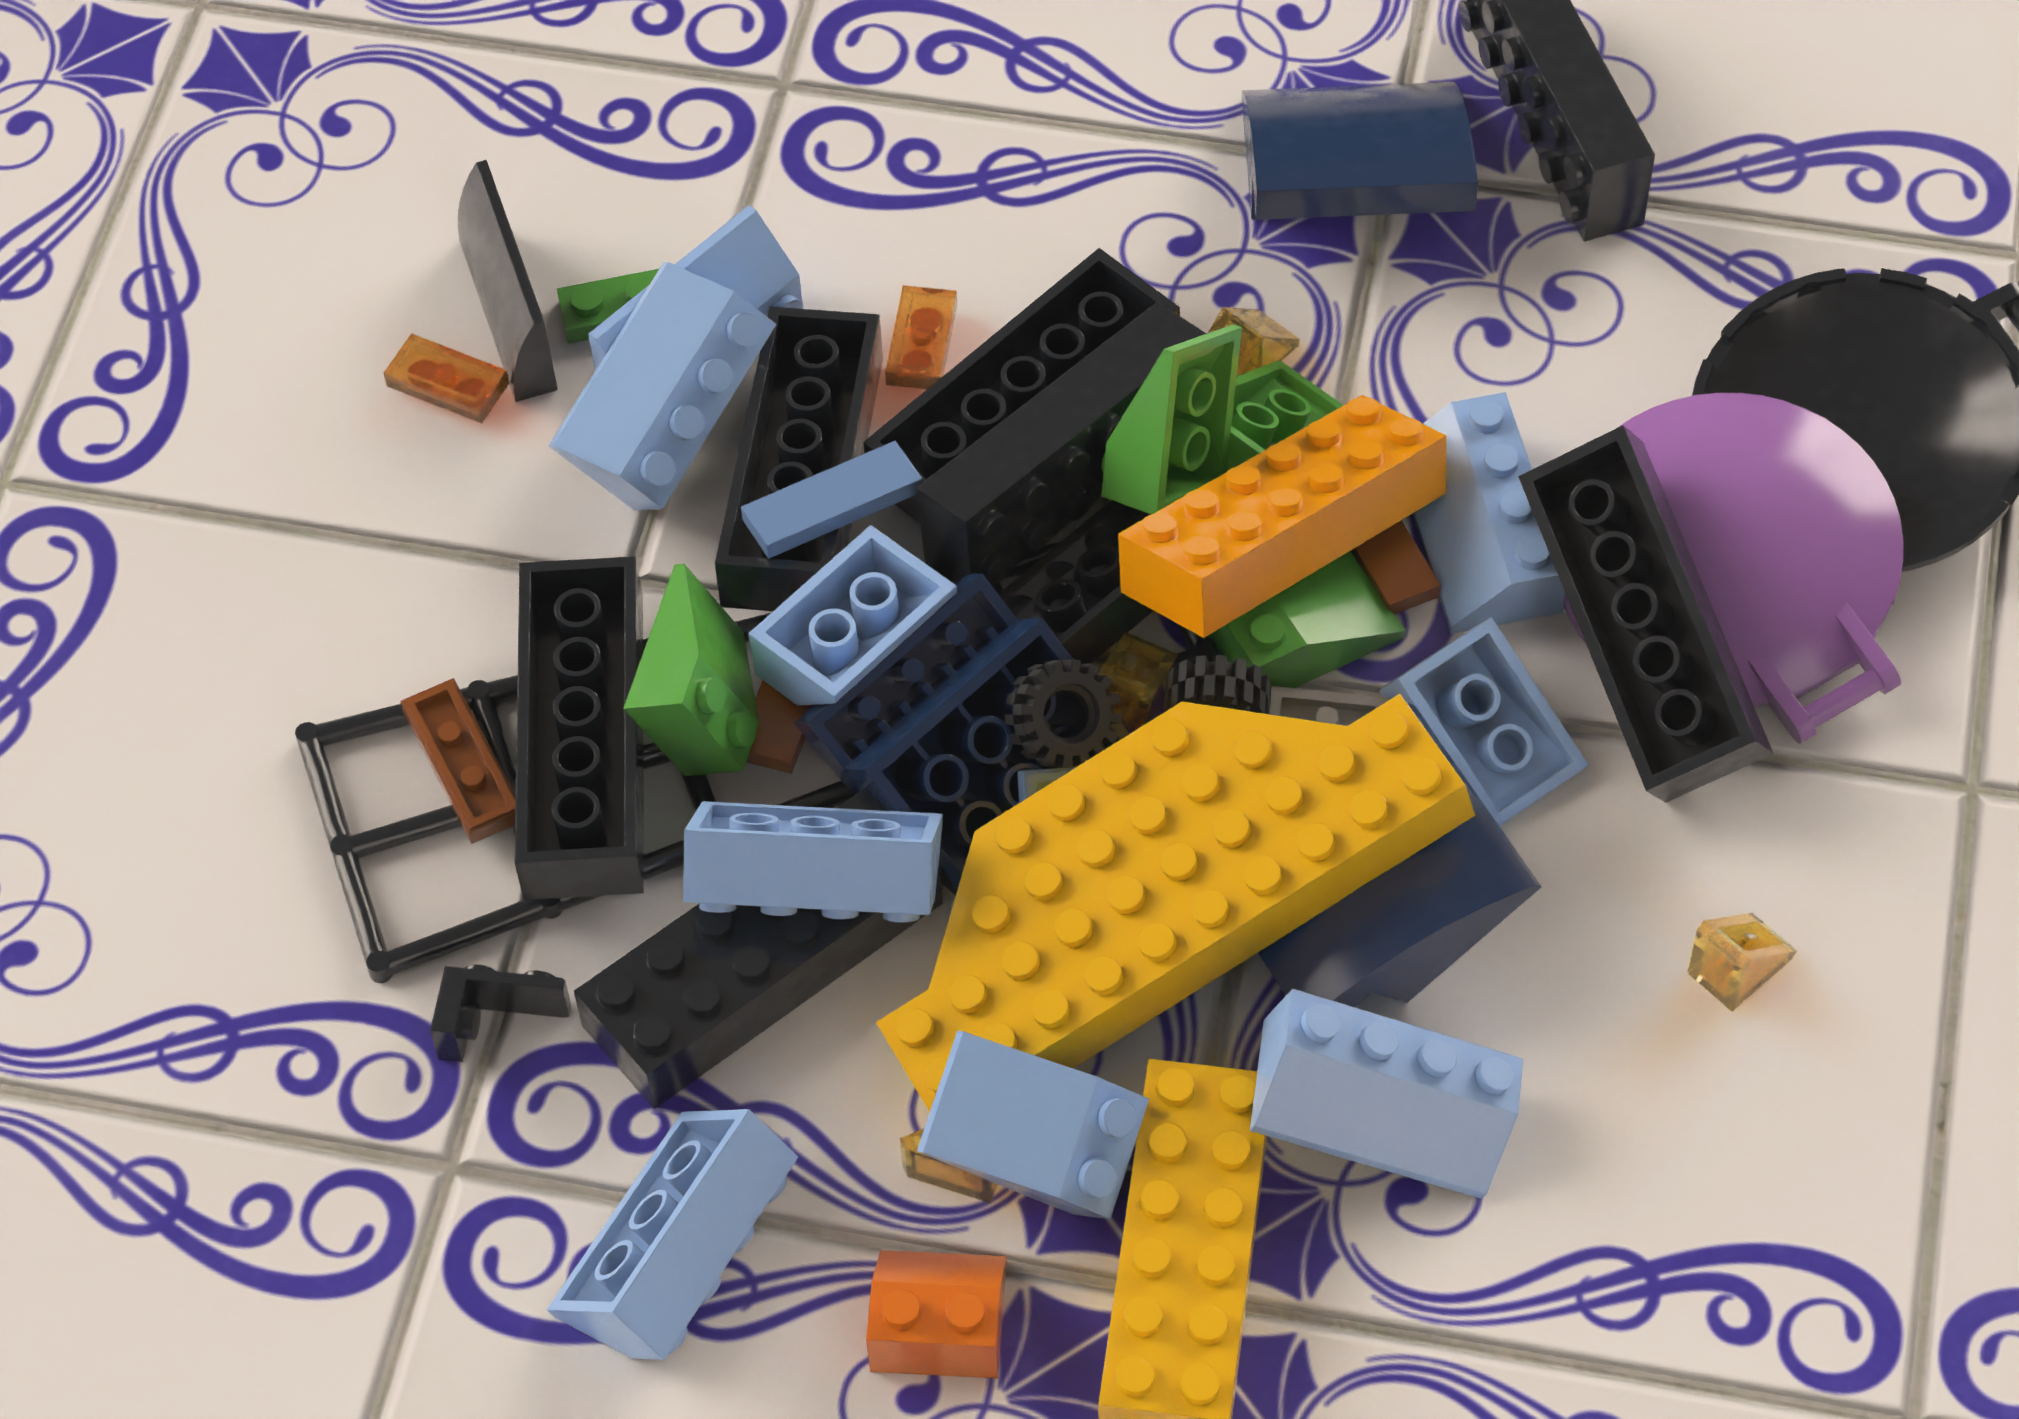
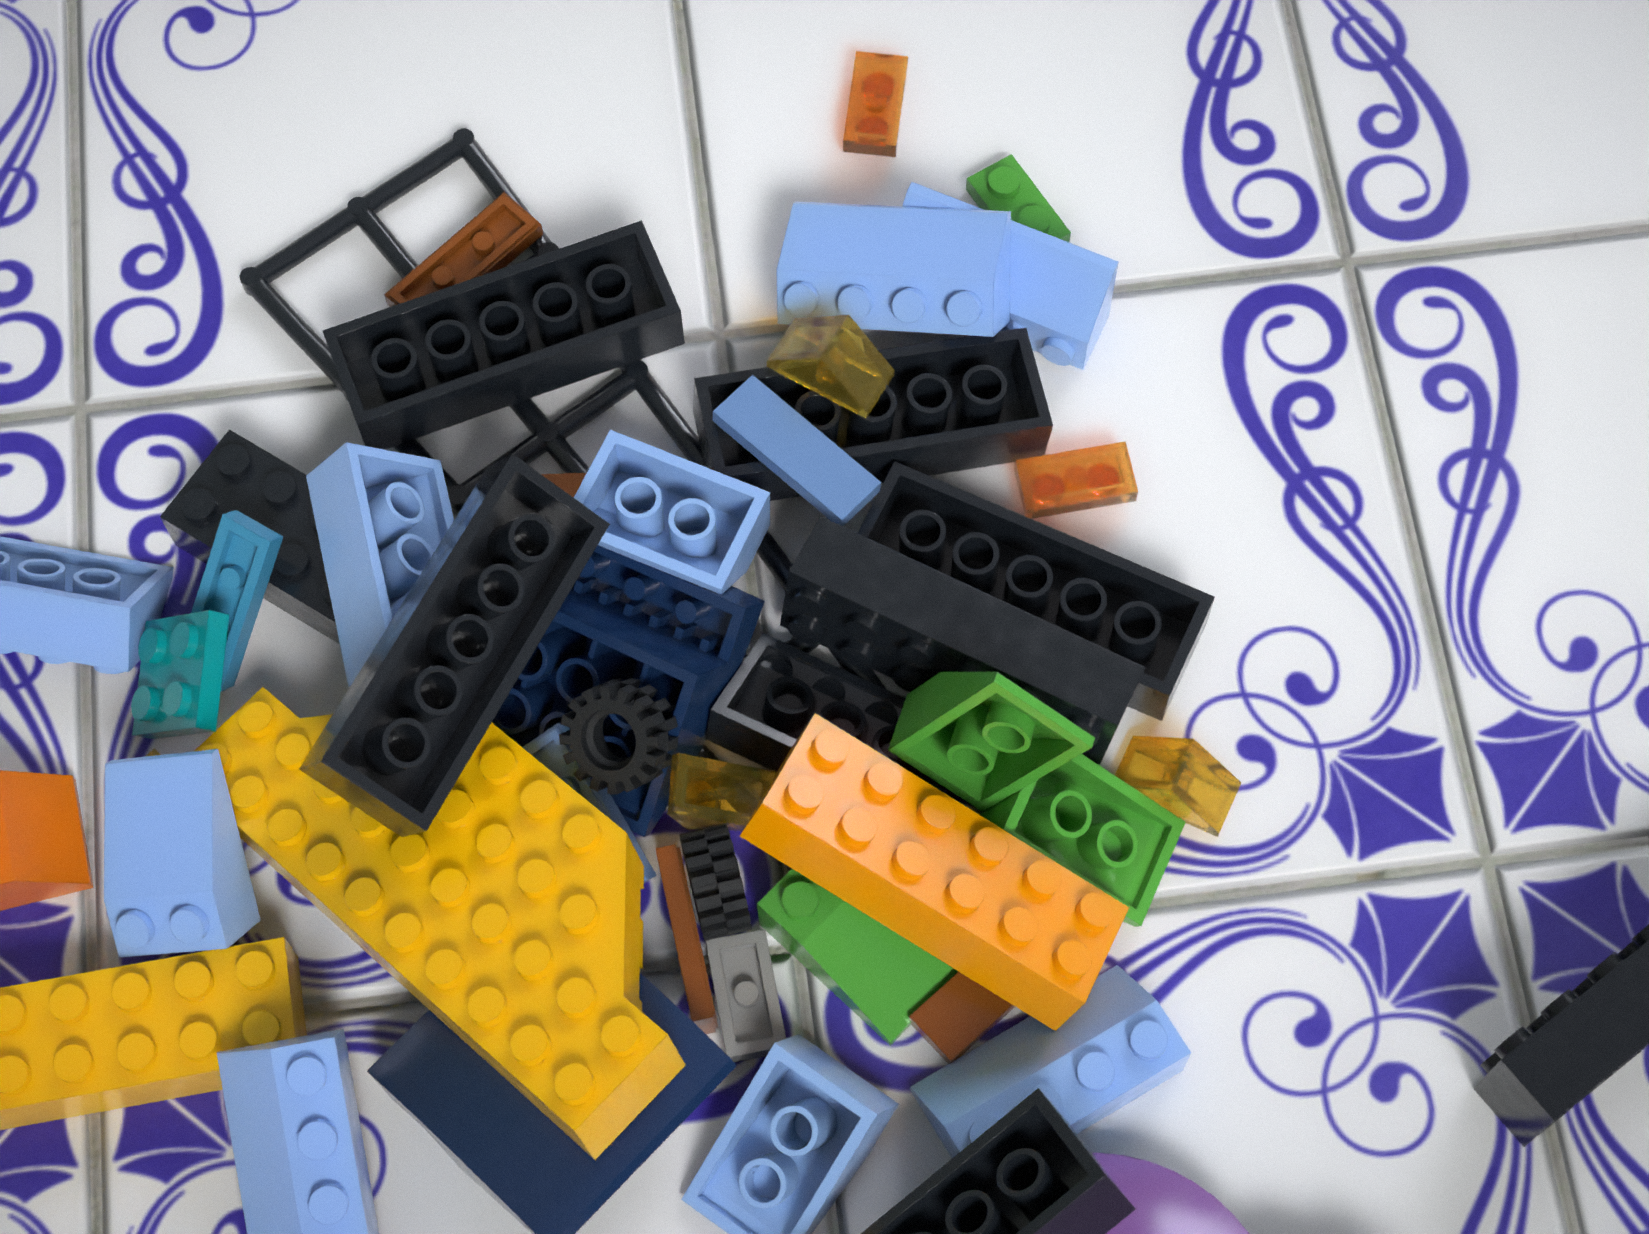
camera: 70 degrees right, 10 degrees up
black bracket [430,964,571,1062] -> none
slope [458,160,558,402] -> none
bright green slope [623,563,759,776] -> none
dark blue slope [1242,82,1478,220] -> none
none -> teal plate [131,610,229,739]
none -> dark azure plate [191,510,283,692]
none -> black brick [299,454,610,837]
none -> clear yellow slope [766,315,894,418]

